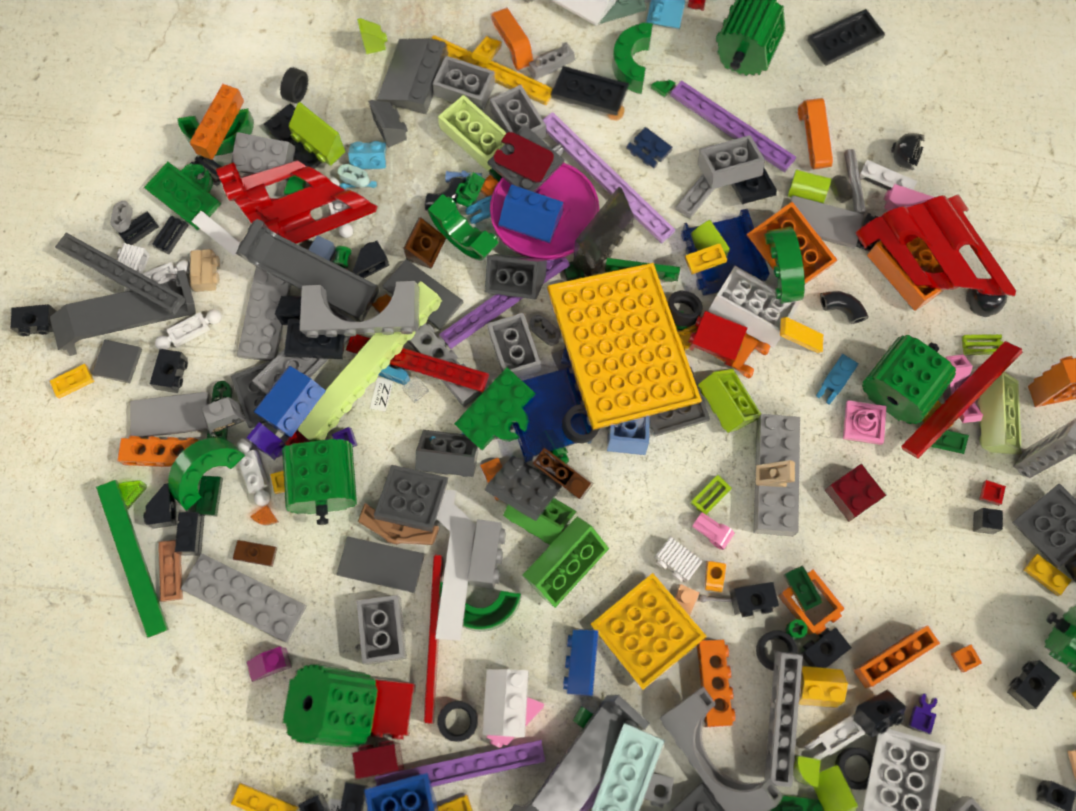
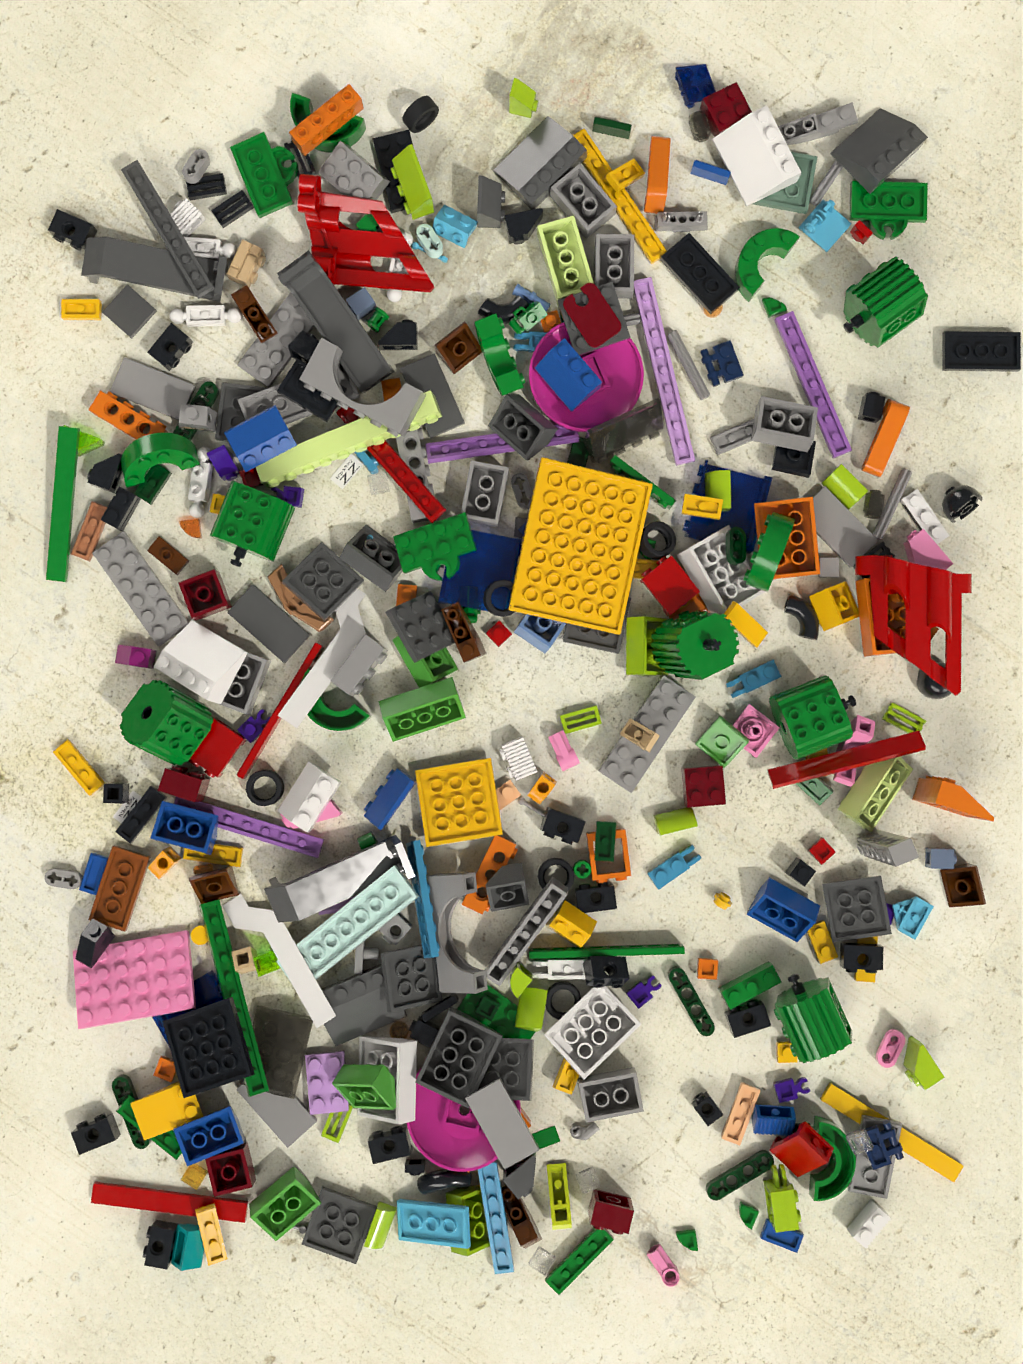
camera: 25 degrees right, 15 degrees up
white sticker [192,211,240,256] -> none
orange brick [853,625,940,688] -> none
none -> white slope [154,620,248,704]
none -> dark red brick [178,569,232,621]
none -> reddish brown slope [231,285,278,343]
none -> dark purple plate [237,709,271,743]
none -> dark azure plate [406,840,440,959]
none -> red plate [485,620,512,648]
none -> dark grey slope [485,863,529,912]
none -> black slope [505,208,543,245]
none -> green tile [529,944,685,959]
none -> dark green tile [592,117,632,139]
none -> dark azure hinge [647,845,701,890]
none -> green piece [651,611,739,680]
none -> lime brick [653,807,698,836]
none -> light grey axle [668,330,710,400]
none -> dark green beam [668,966,715,1036]
none -> blue tile [690,160,731,185]
none -> bright green tile [695,716,750,768]
none -> yellow plate [713,892,732,910]
none -> green brick [718,961,782,1010]
none -> dark green plate [726,527,746,565]
none -> blue slope [747,877,820,942]
none -> yellow slope [809,581,859,631]
none -> light grey tile [819,558,839,577]
none -> black brick [858,392,886,423]

